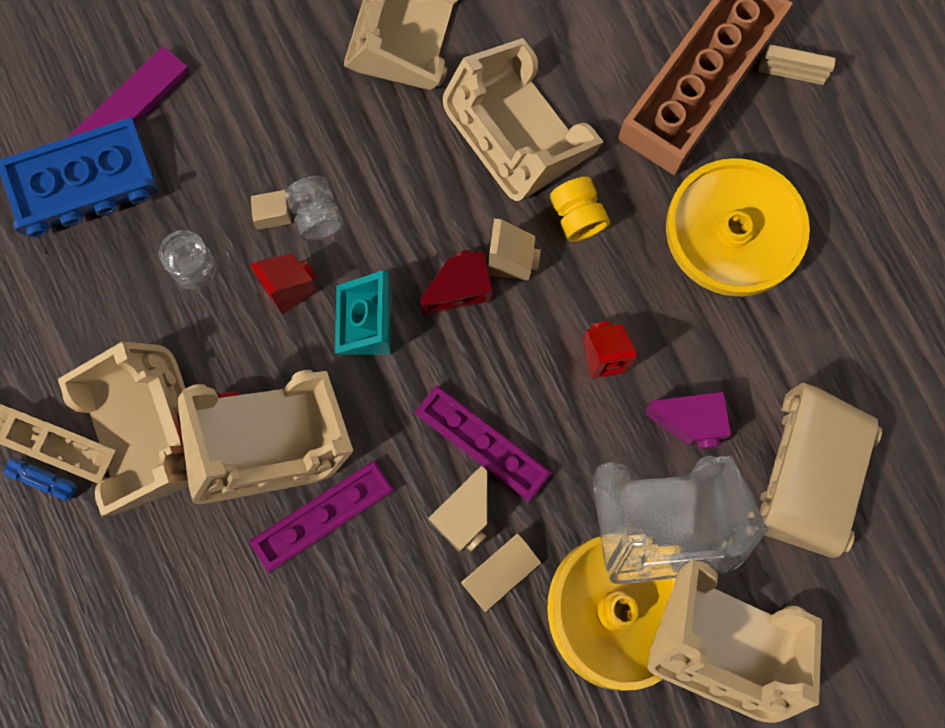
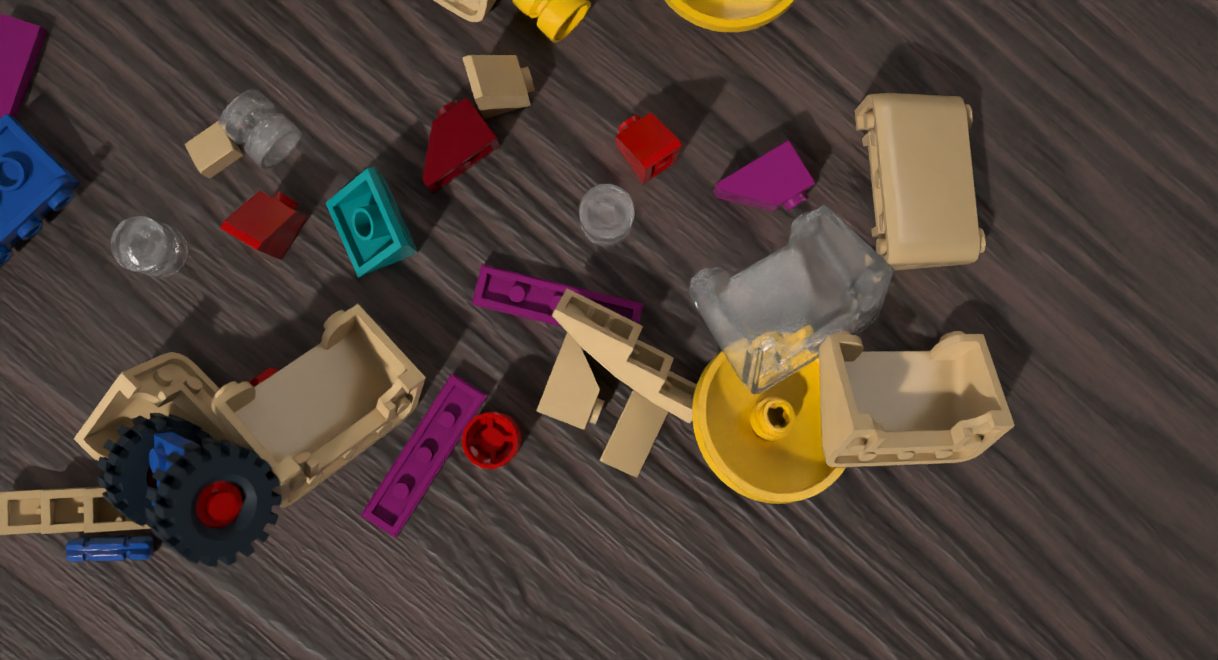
camera: 25 degrees left, 10 degrees up
none -> black plate [97,413,281,567]
none -> red wheel [461,412,522,469]
none -> tan slope [552,289,697,424]
none -> clear wheel [579,184,635,247]

